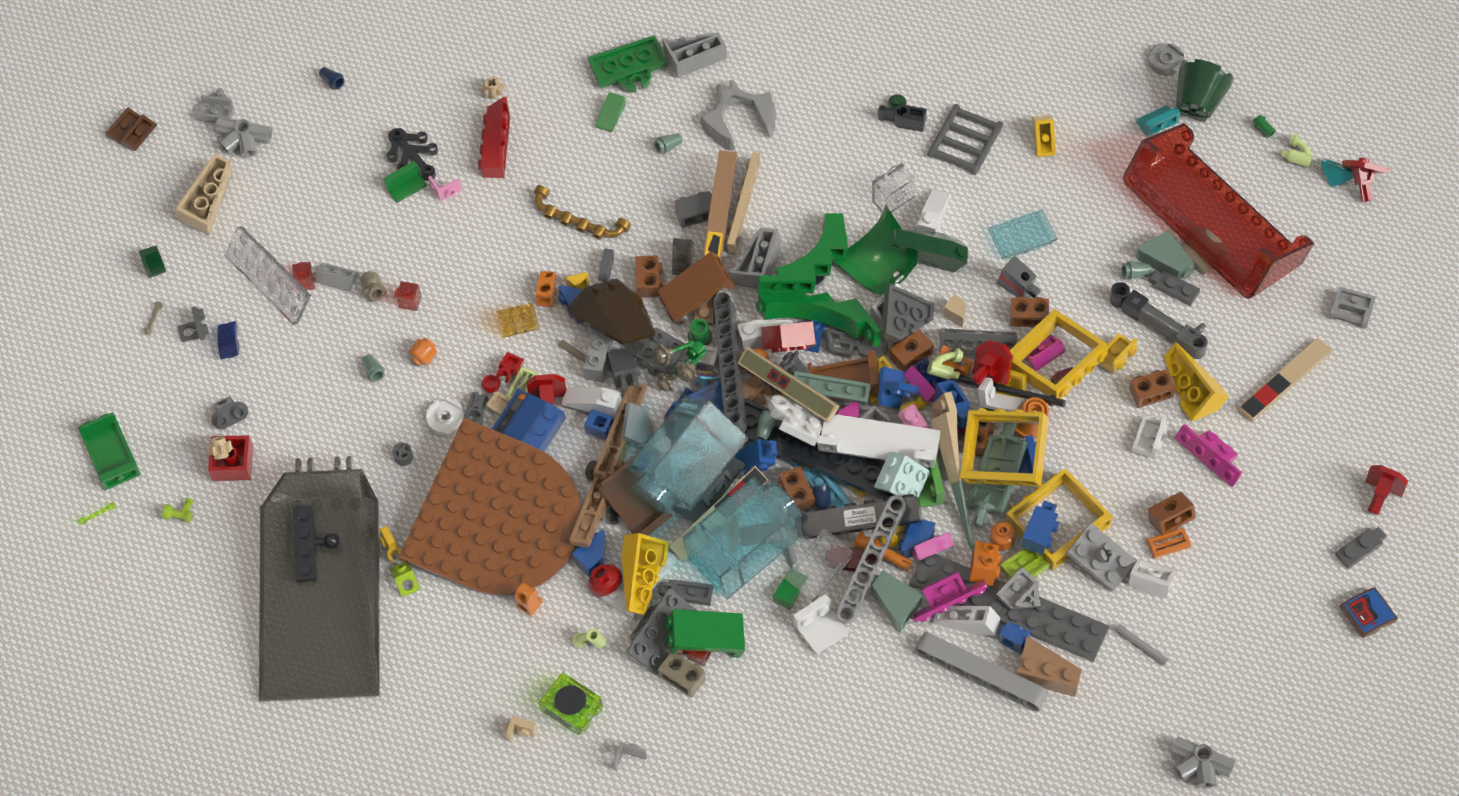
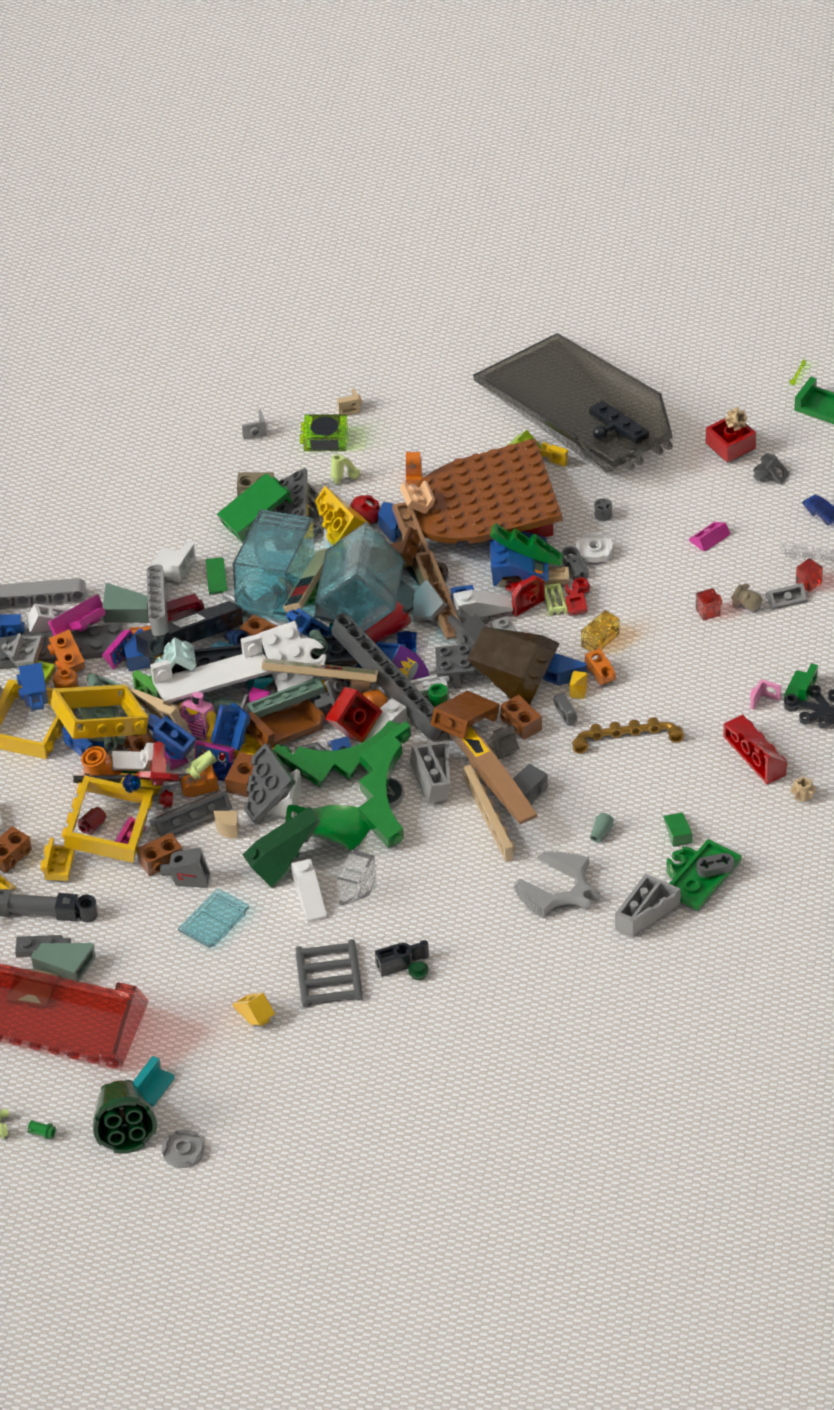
camera: 145 degrees right, 15 degrees down
lime piece [162,498,194,523] -> none
sand green cone [362,354,385,382] -> none
orange head [409,337,437,366] -> none
dark tan plant [653,340,706,392] -> none
clear piece [784,529,854,602] -> none
sand green cone [1122,261,1151,280] -> none
none -> clear blue plate [122,773,141,793]
none -> light nougat bracket [400,481,435,514]
none -> green slope [490,523,563,566]
none -> dark pink slope [689,521,730,551]
none -> dark grey beam [696,853,734,877]

